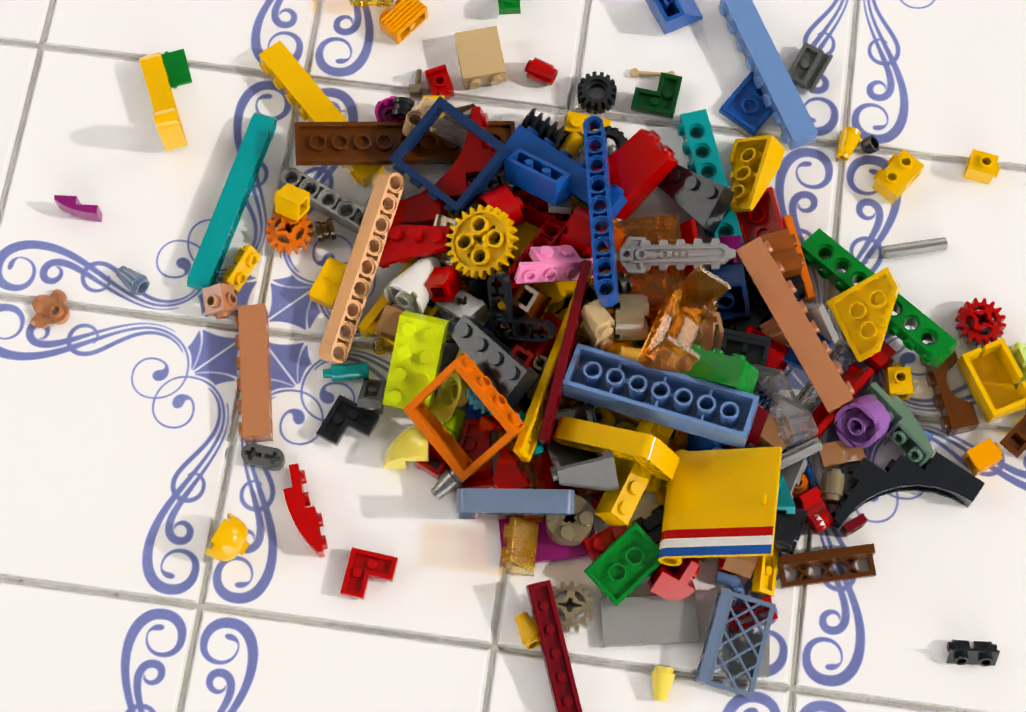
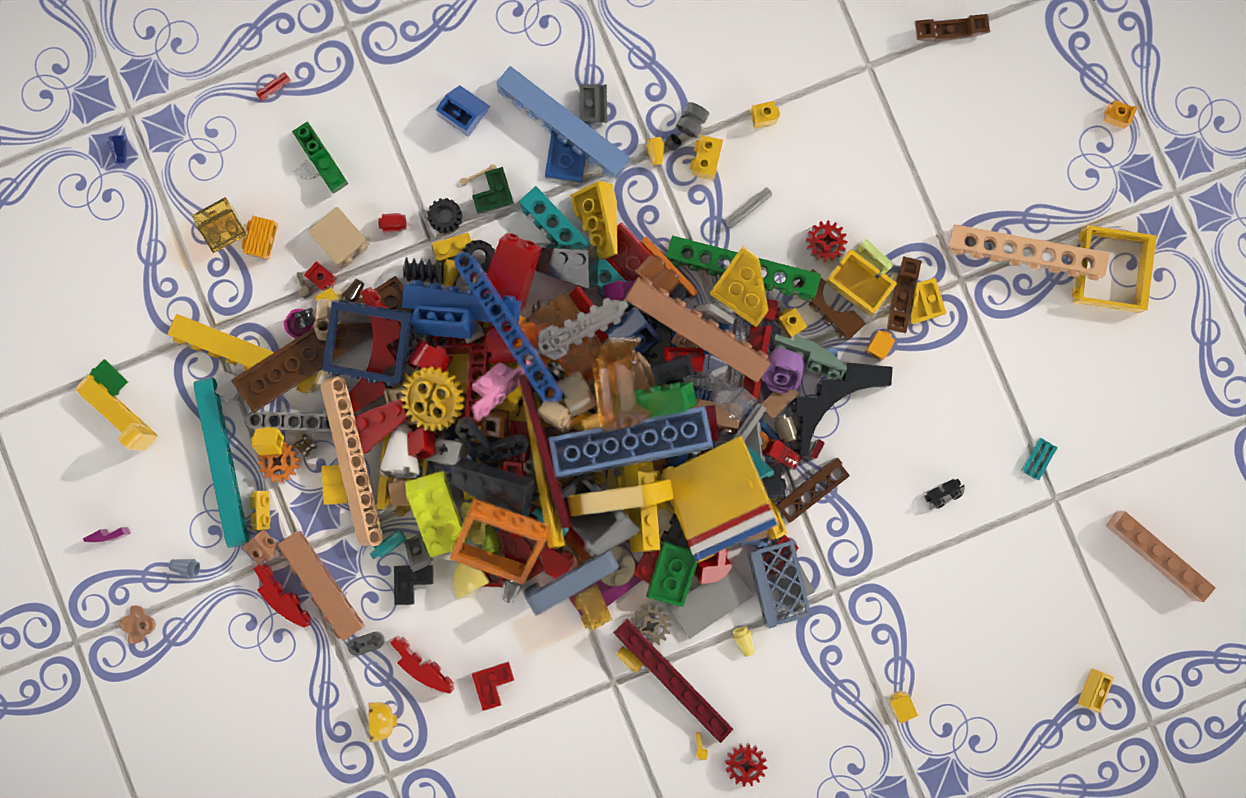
camera: 35 degrees left, 15 degrees up
none -> light grey brick [215,371,240,403]
none -> red slope [253,563,312,628]
none -> dark grey wheel [676,102,710,138]

